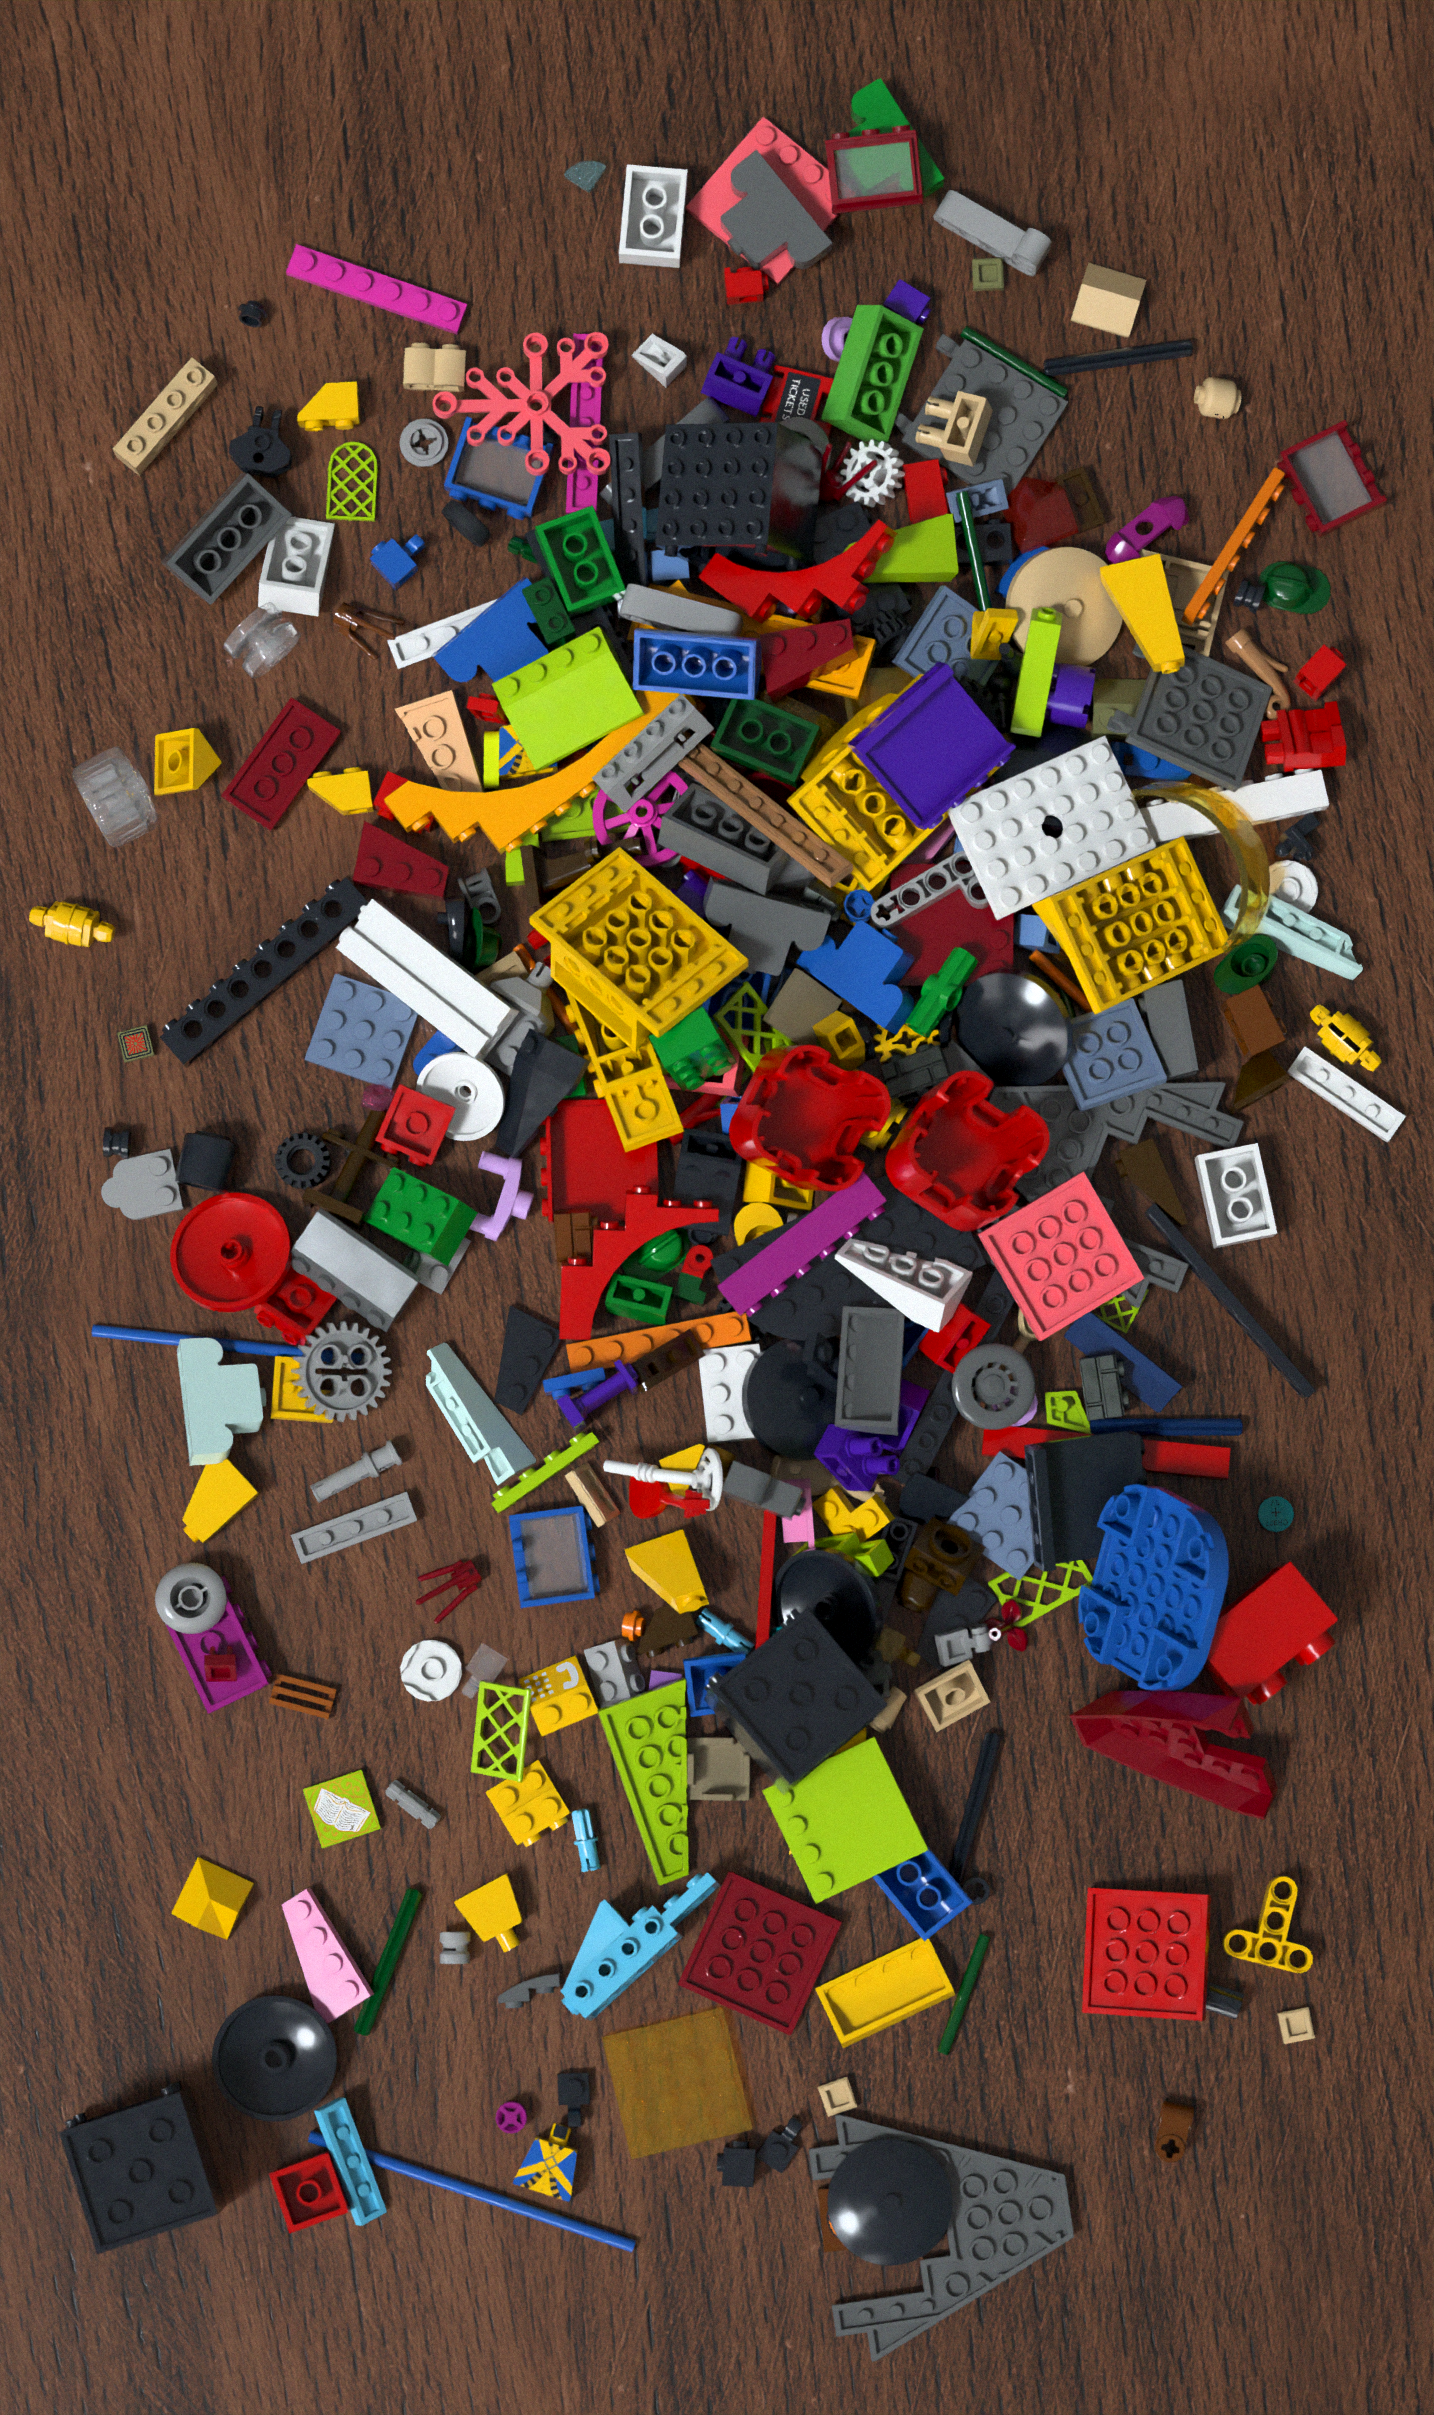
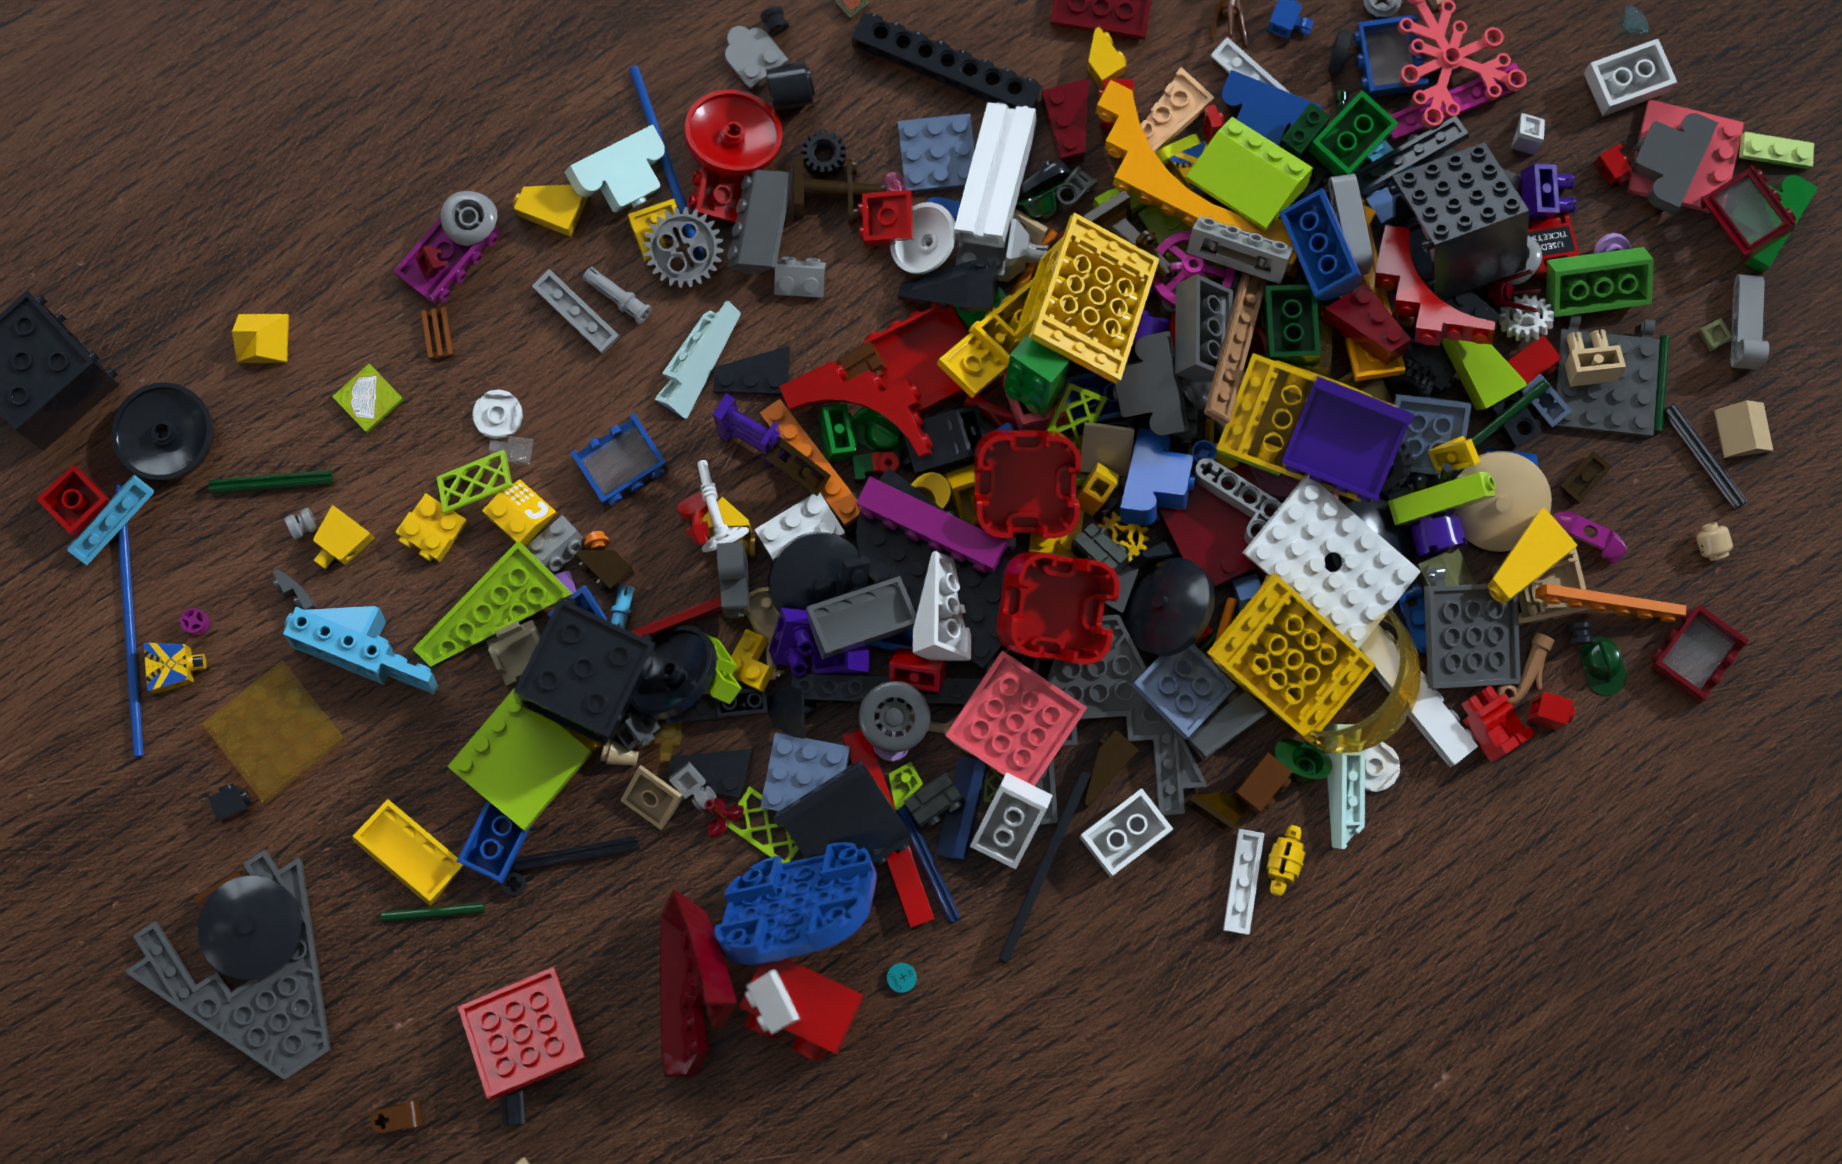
camera: 65 degrees right, 5 degrees down
bright pink wing [282,1888,374,2024] -> none
green brick [363,1167,478,1266] -> none
light grey axle [385,1780,441,1829] -> none
dark red plant [416,1559,482,1624] -> none
lavender connector [469,1151,534,1241] -> none
lime plate [491,1431,599,1514] -> none
blue plate [542,1367,606,1400] -> none
black plate [557,2073,590,2127] -> none
tan plate [565,1463,621,1528] -> none
medium azure axle [572,1808,601,1872] -> none
yellow slope [624,1529,709,1614] -> none
dark red plate [677,1870,842,2036] -> none
black plate [756,2116,803,2174] -> none
bright pink panel [780,1478,815,1548] -> none
tan tile [818,2076,857,2117] -> none
dark purple brick [883,279,932,325] -> none
dark brown head [895,1569,941,1614] -> none
dark brown brick [903,1516,986,1596] -> none
green piece [905,947,978,1038] -> none
clear red slope [1001,477,1078,554] -> none
yellow beam [1222,1876,1313,1973] -> none
black piece [1275,812,1320,861] -> none
none -> white slope [745,970,801,1034]
none -> white brick [970,772,1053,869]
none -> yellowish green plate [1739,132,1814,169]

